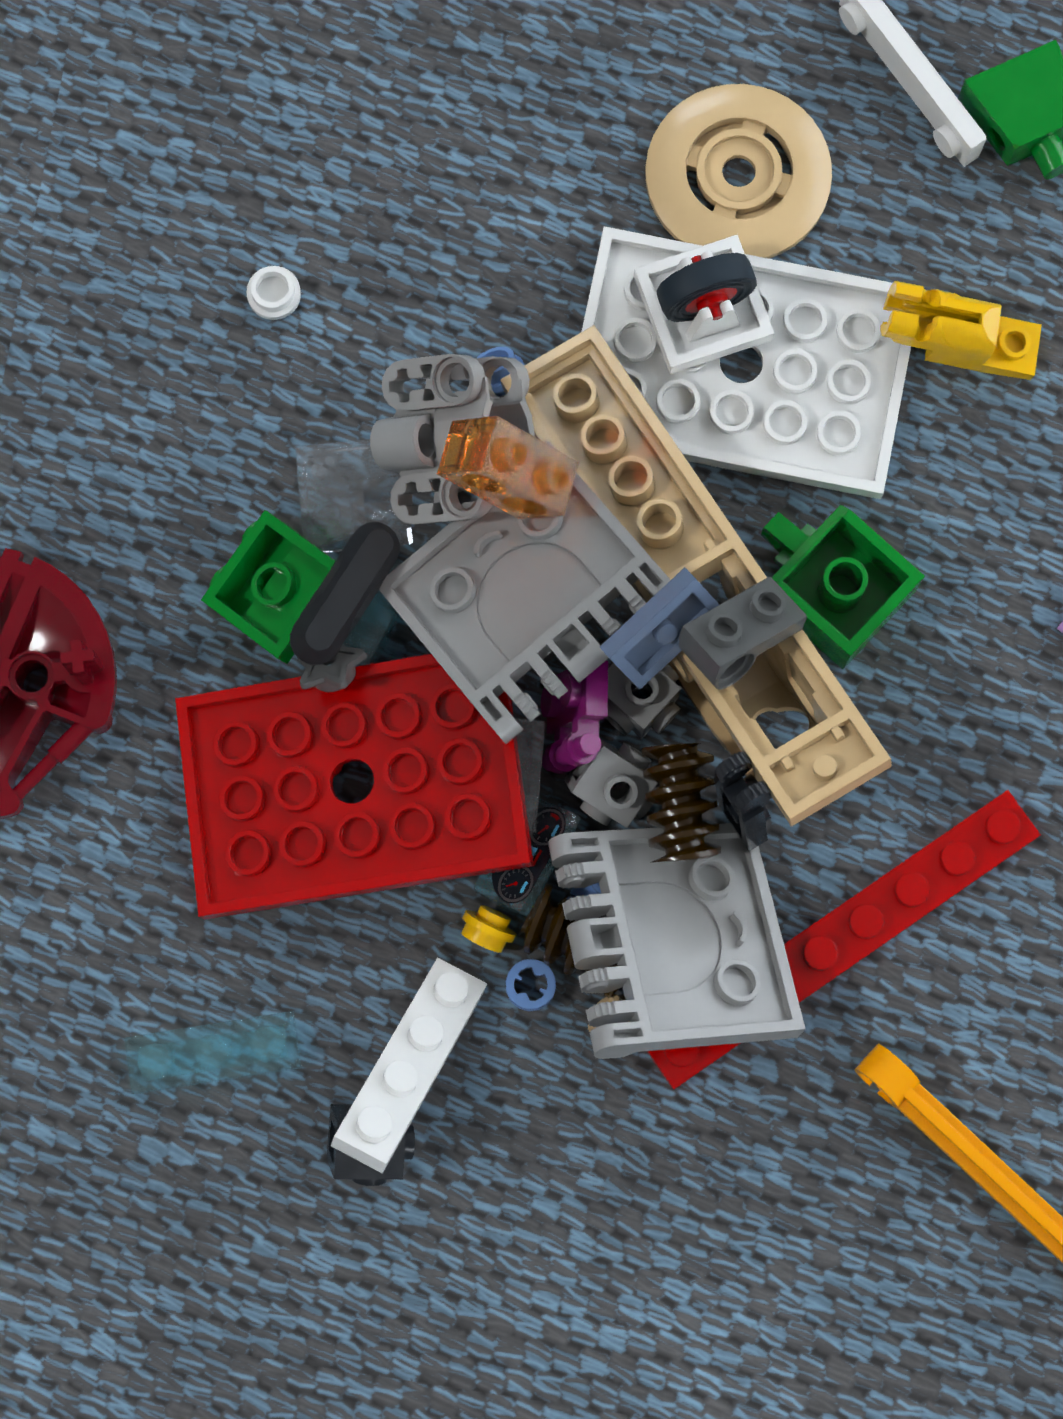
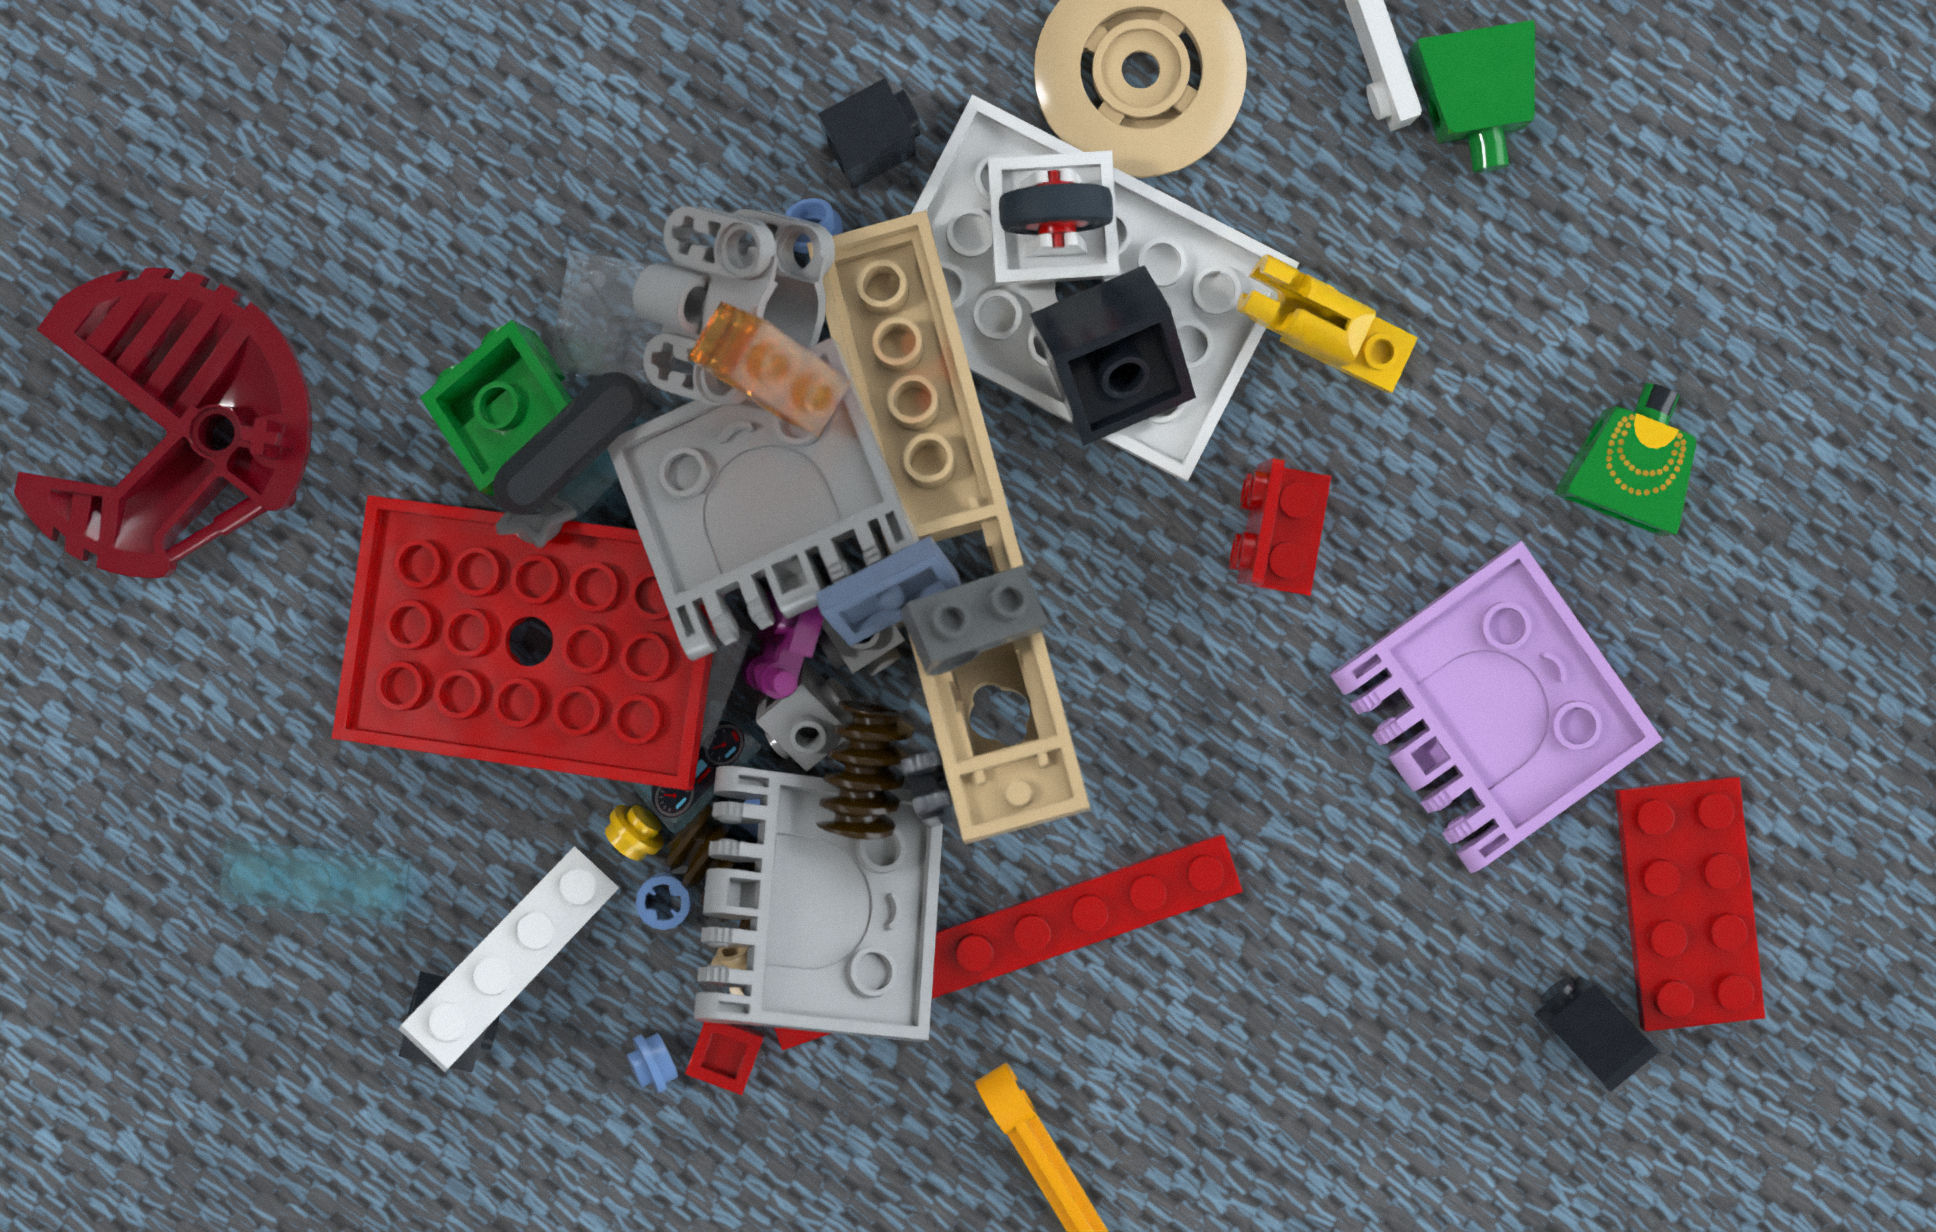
camera: 20 degrees right, 10 degrees up
white plate [246,266,301,320] -> none
green hinge [761,505,925,670] -> none
none -> medium blue plate [626,1033,678,1094]
none -> red plate [685,1022,765,1095]
none -> black brick [818,78,921,190]
none -> black slope [1030,265,1196,446]
none -> red bracket [1229,458,1332,596]

